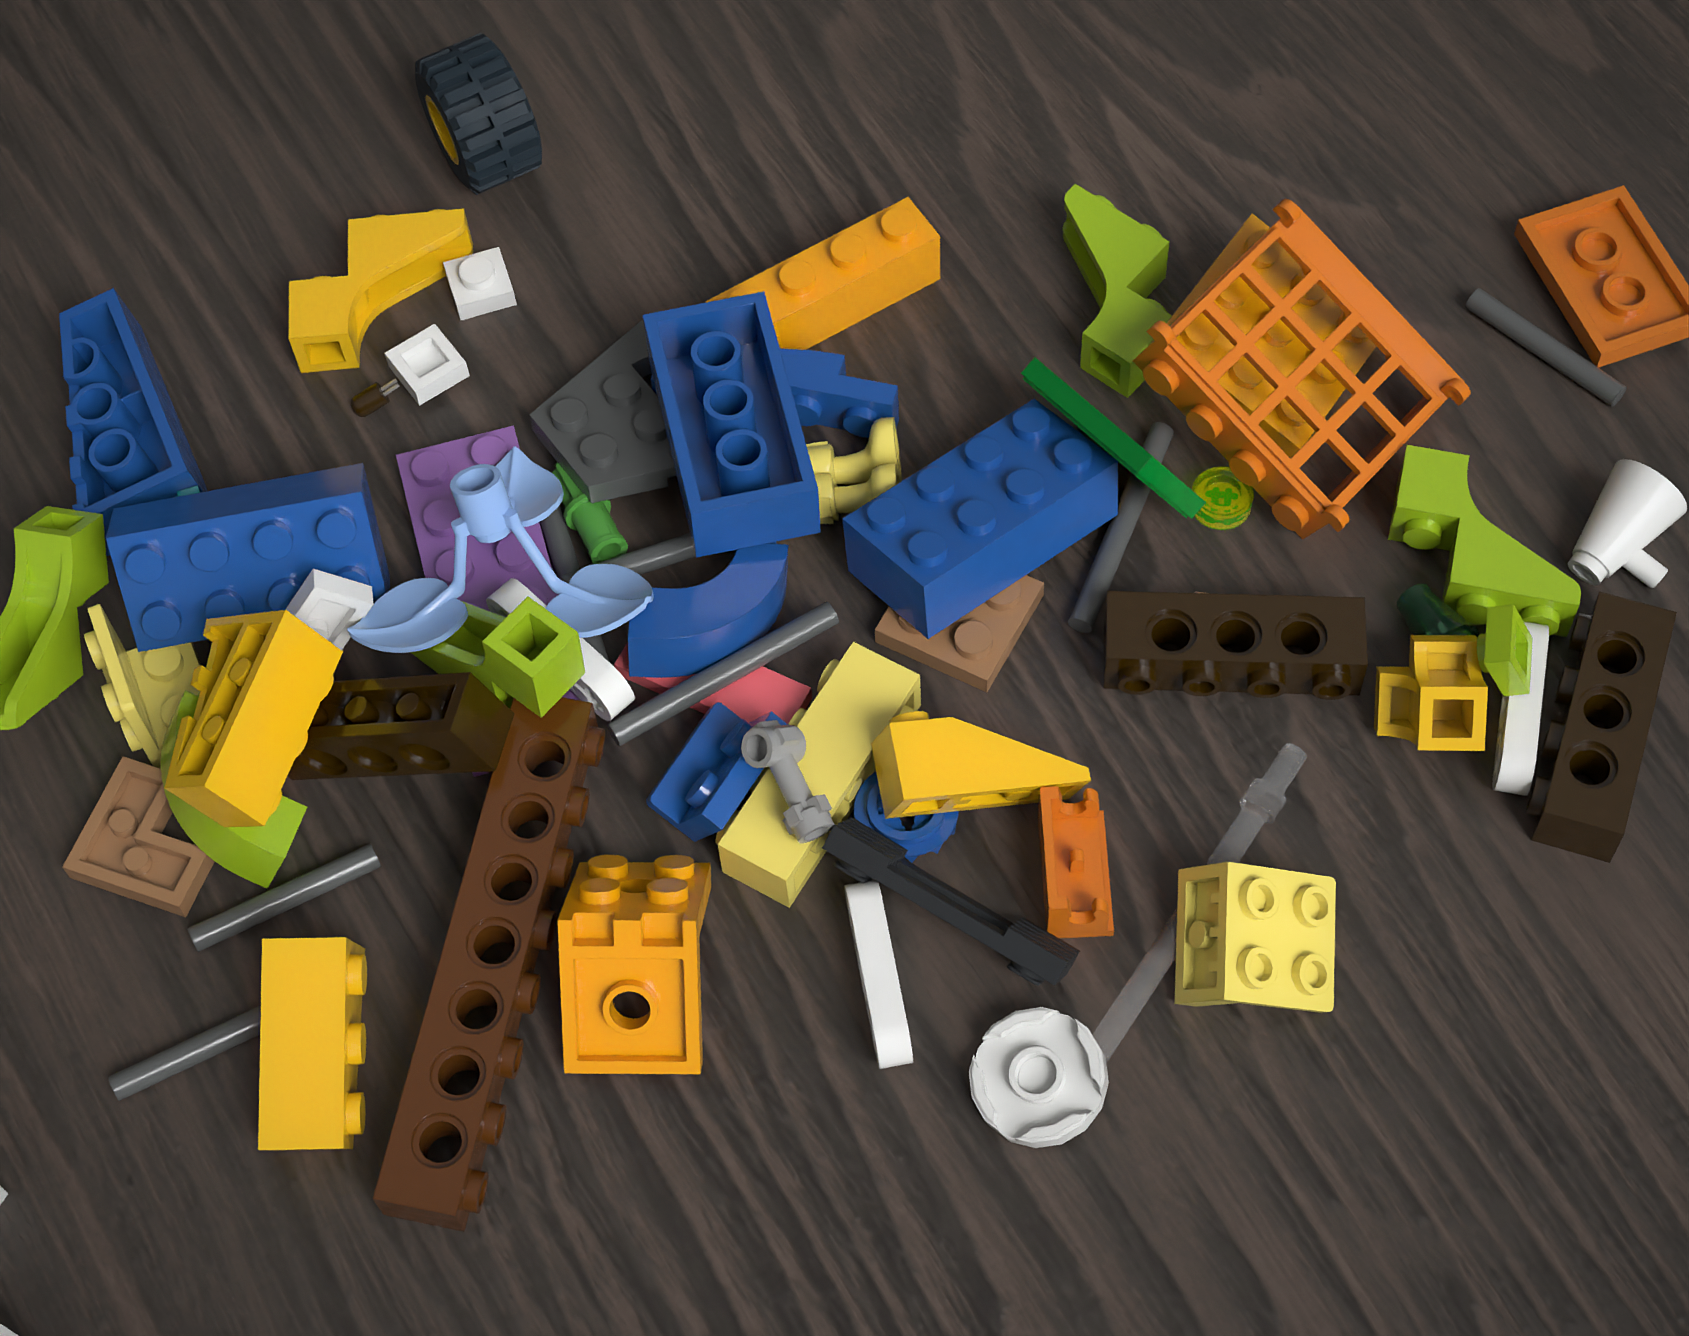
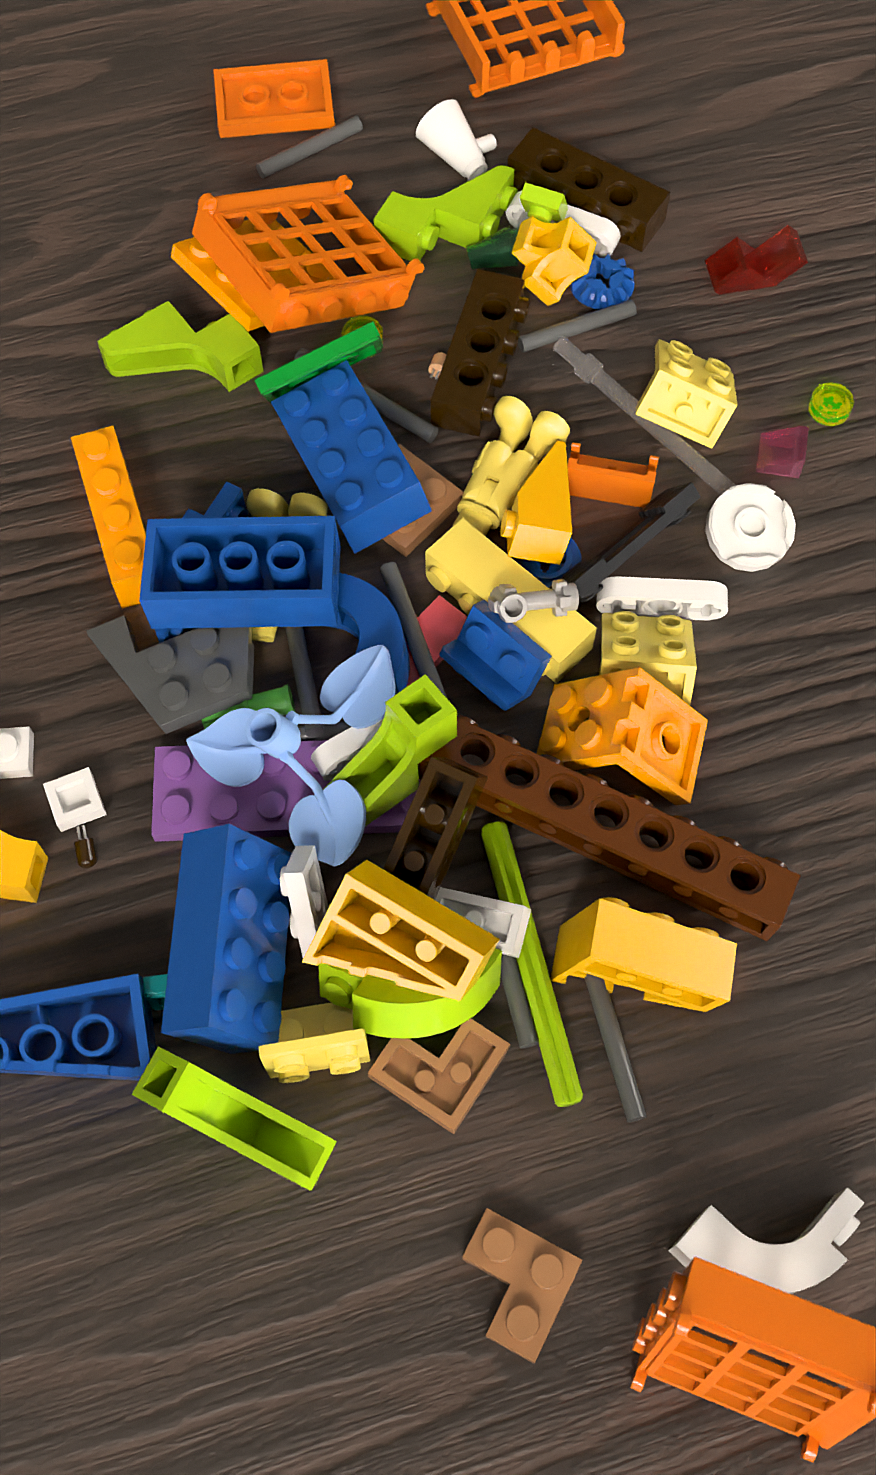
camera: 80 degrees left, 5 degrees up
none -> white plate [435,888,531,958]
none -> light yellow piece [453,396,570,536]
none -> lime axle [481,821,583,1107]
none -> dark grey bar [518,299,637,353]
none -> blue gear [570,252,635,309]
none -> light yellow bracket [599,611,697,706]
none -> clear red slope [705,225,808,295]
none -> clear pink slope [756,426,809,479]
none -> clear neon green tile [808,383,854,426]

